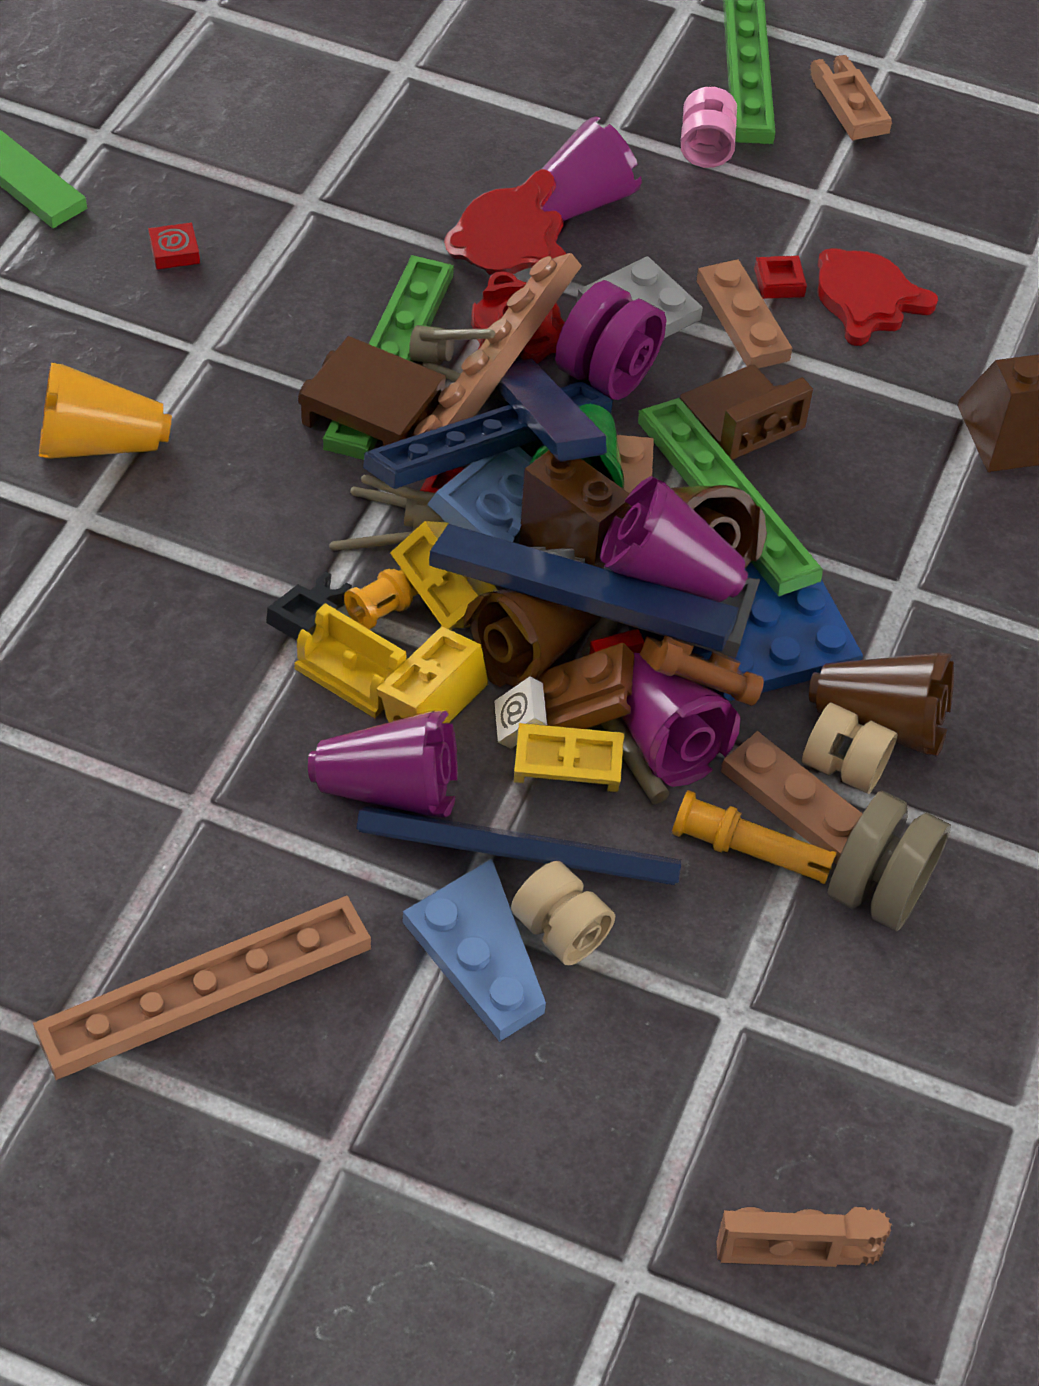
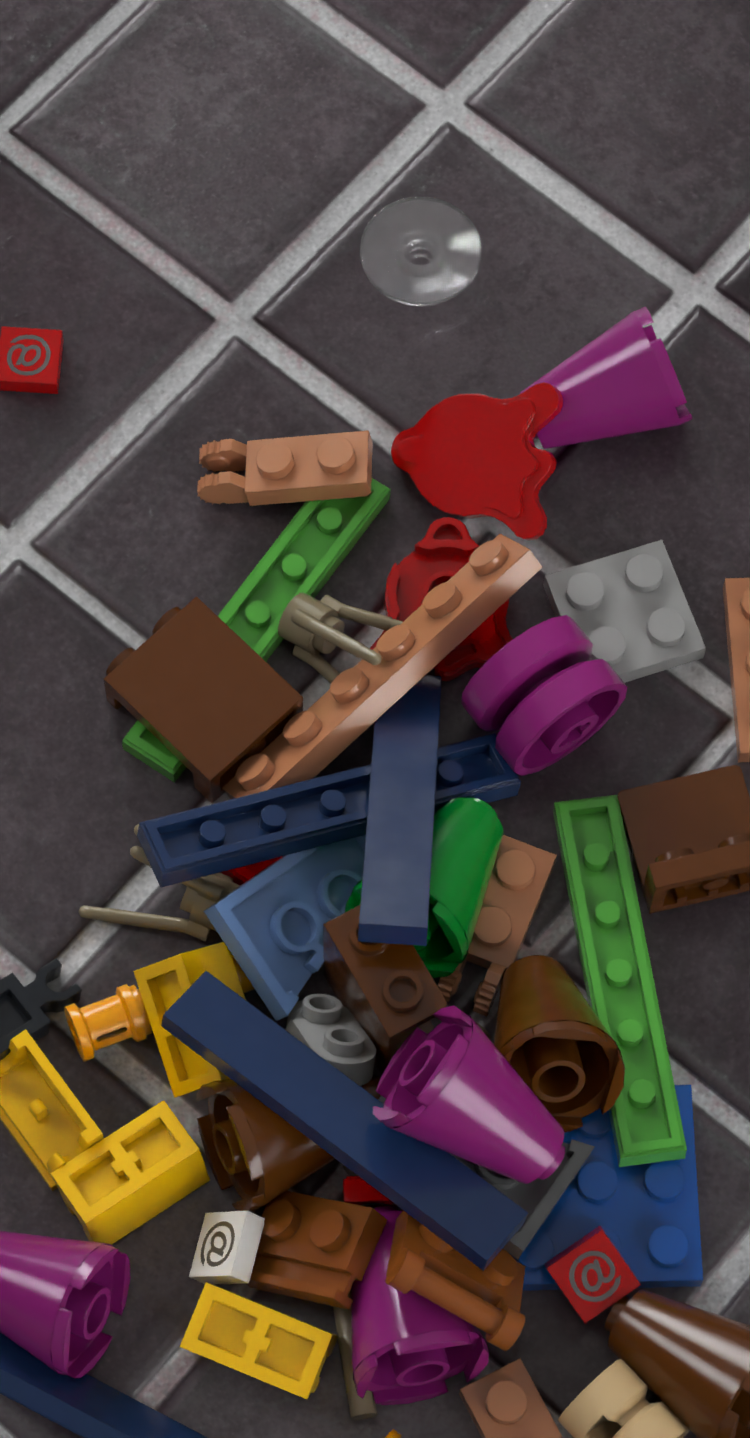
camera: 20 degrees right, 15 degrees up
none -> nougat hinge [197,430,373,506]
none -> clear dish [360,196,481,306]
none -> red tile [544,1225,641,1323]

